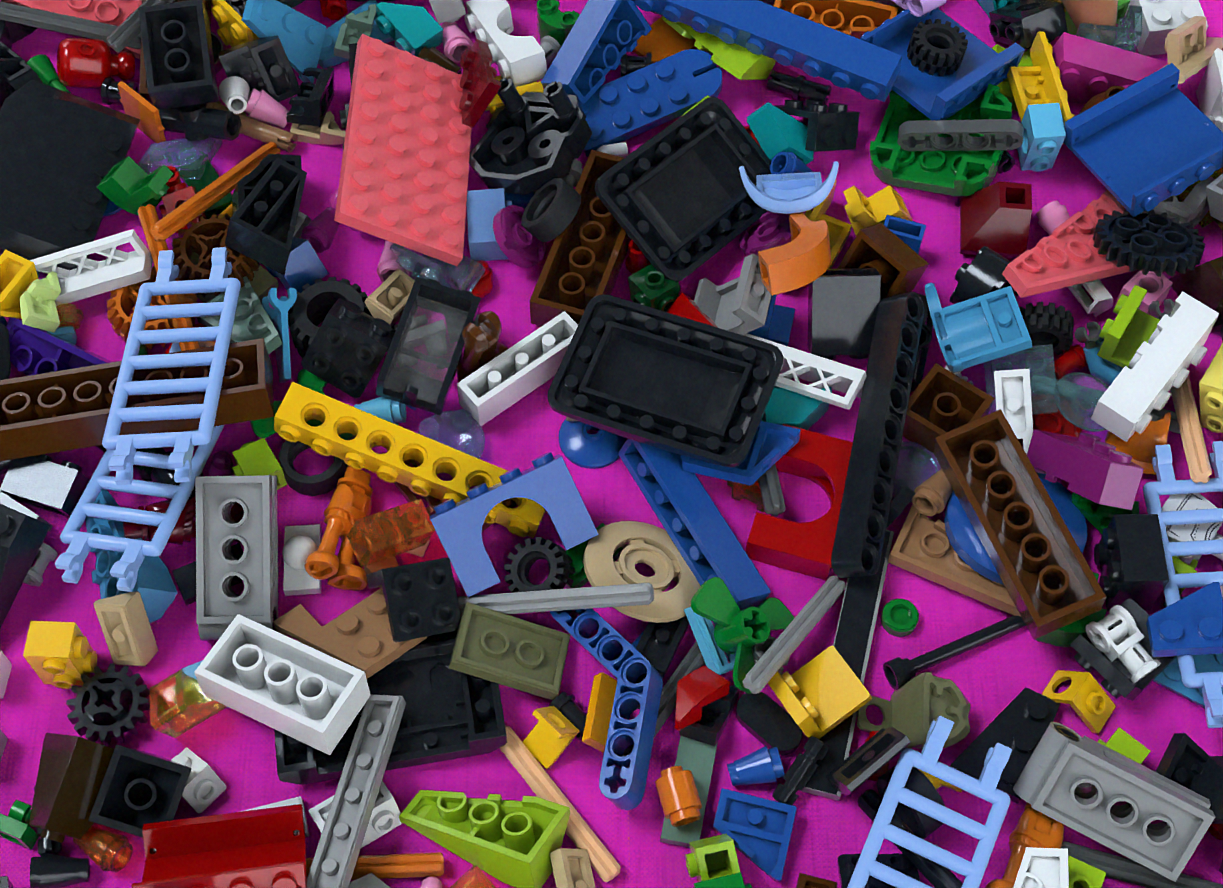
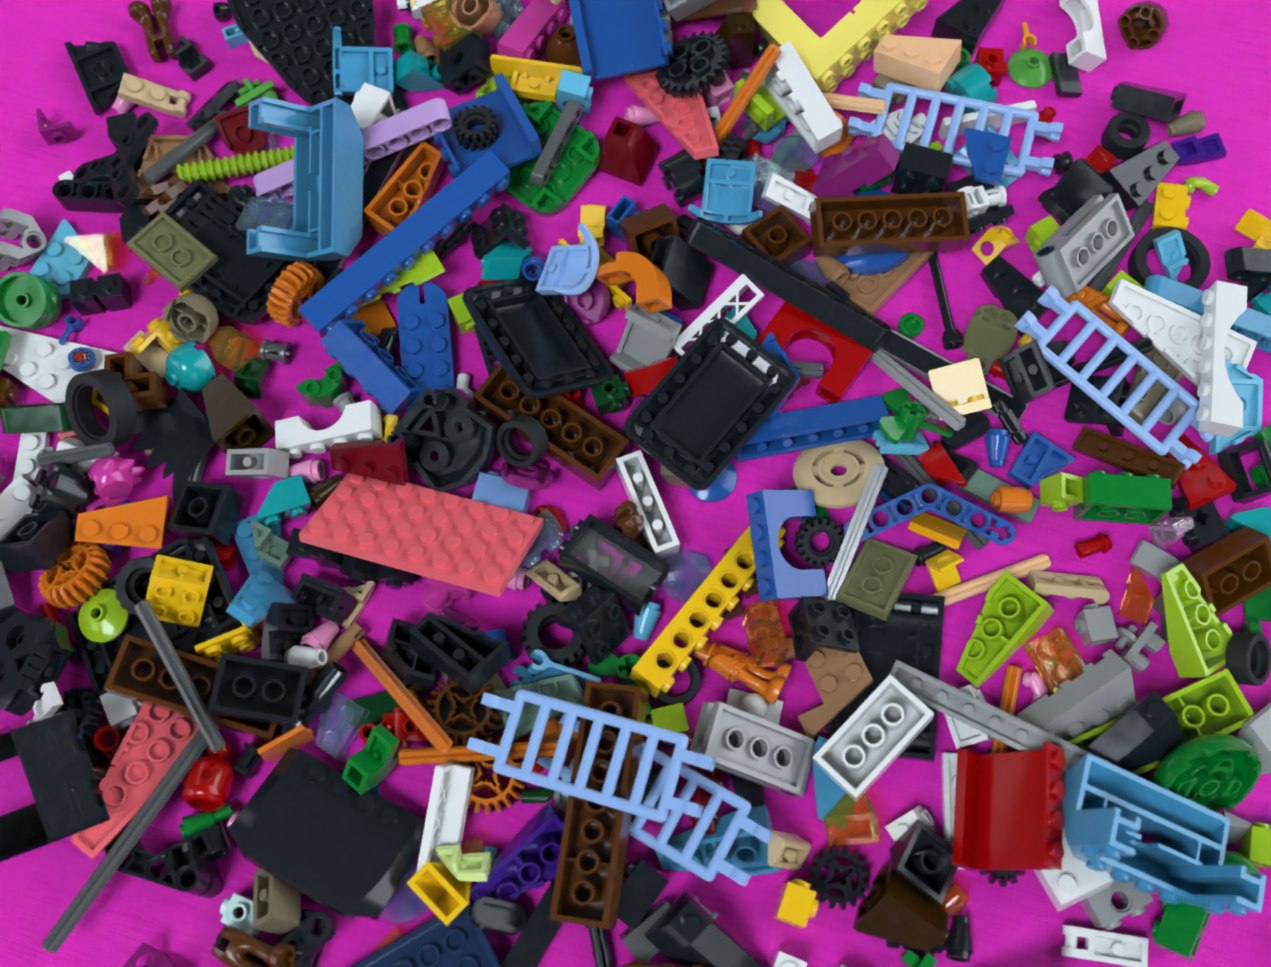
camera: 70 degrees left, 10 degrees up
none -> orange axle [699,43,781,172]

